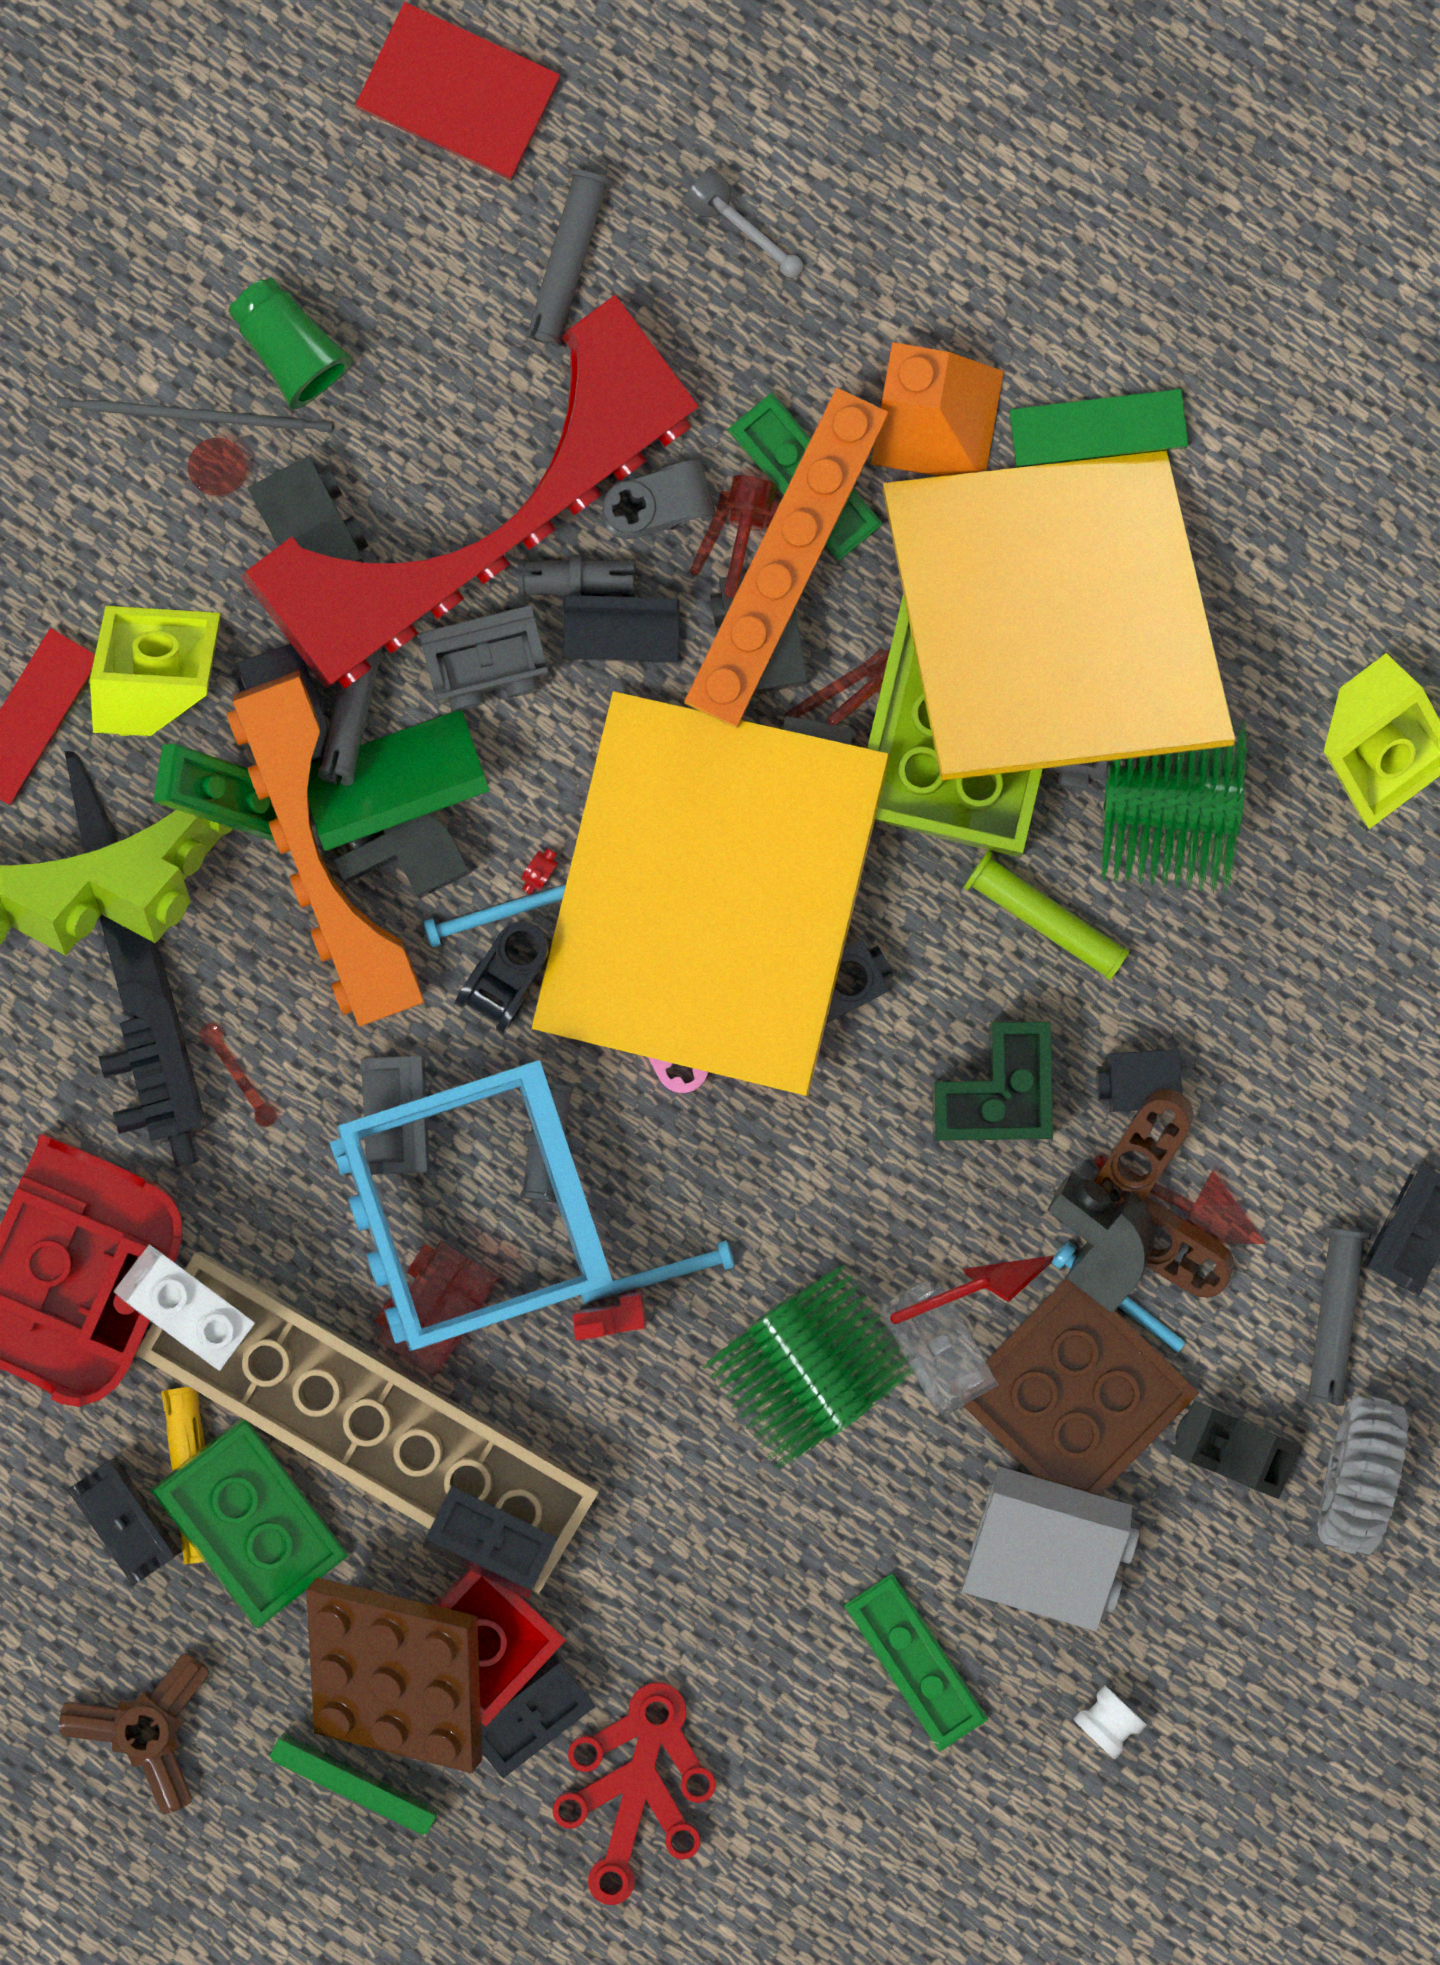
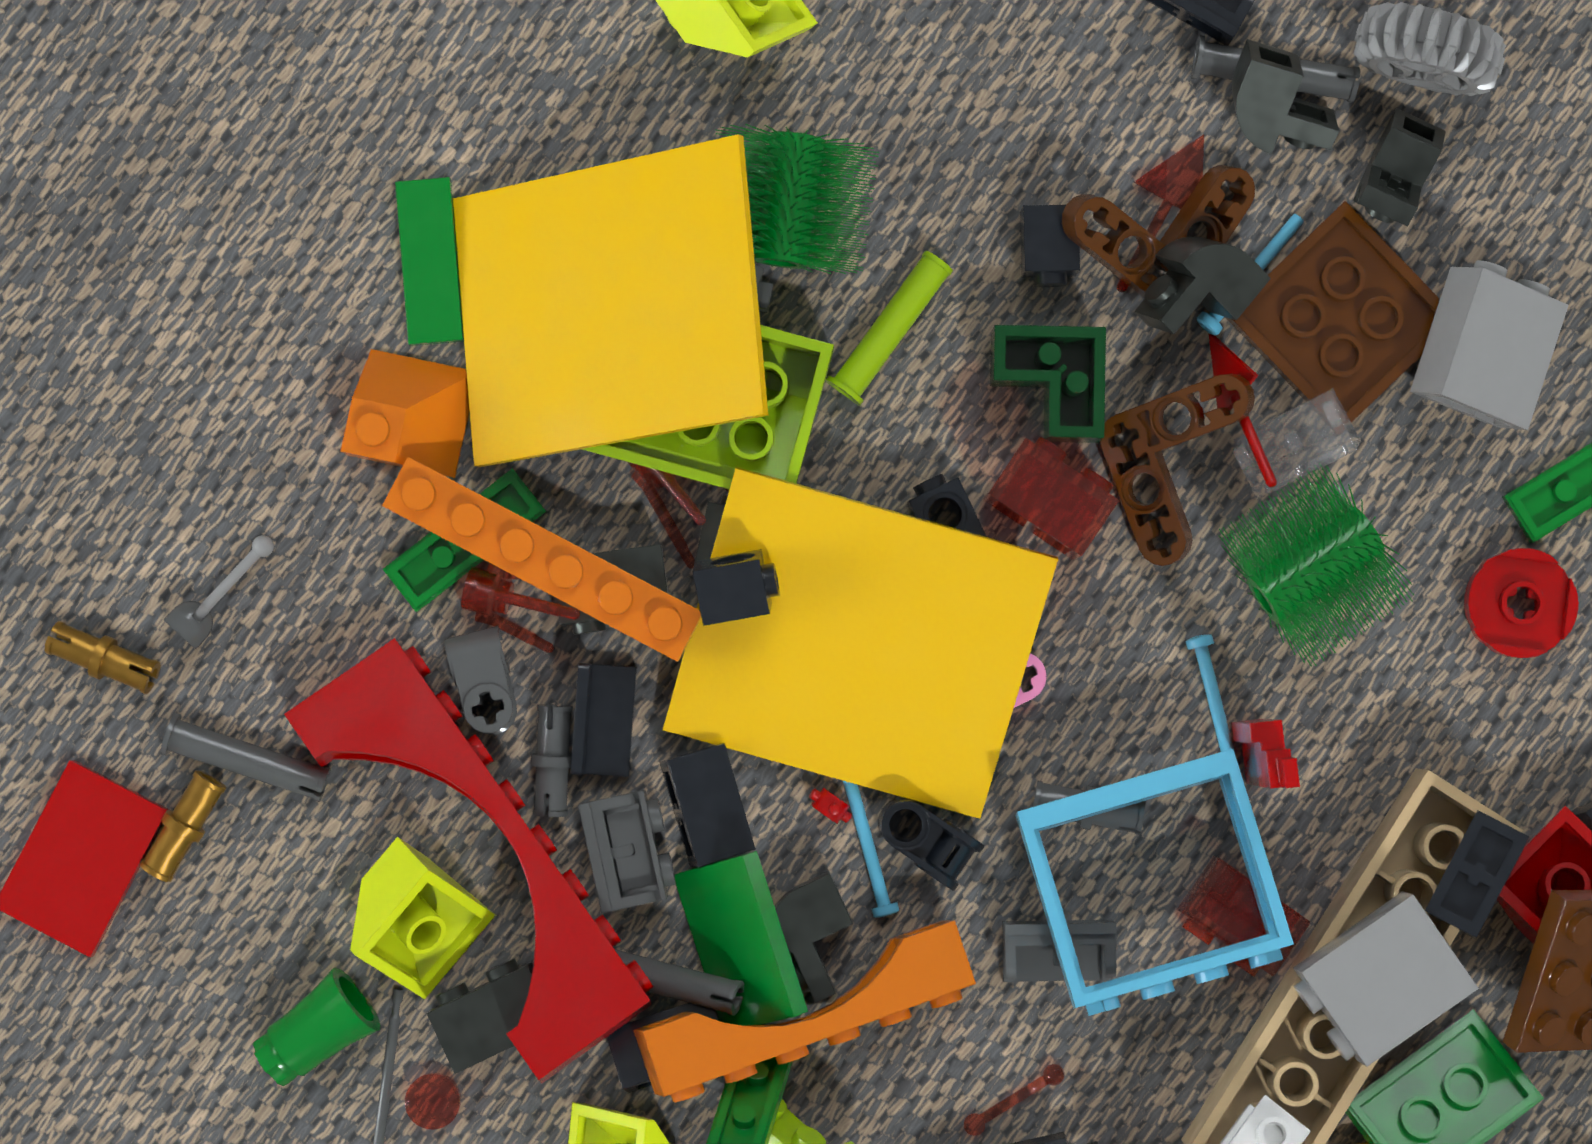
camera: 90 degrees left, 0 degrees up
none -> pearl gold pin [44,621,161,694]
none -> pearl gold pin [140,770,226,882]
none -> neon yellow slope [350,837,496,999]
none -> black hinge [659,743,756,867]
none -> black brick [692,549,780,626]
none -> clear red piece [983,437,1119,560]
none -> reddish brown beam [1100,373,1255,566]
none -> pearl dark grey brick [1232,39,1339,154]
none -> light grey brick [1293,891,1479,1067]
none -> red plate [1464,548,1579,658]

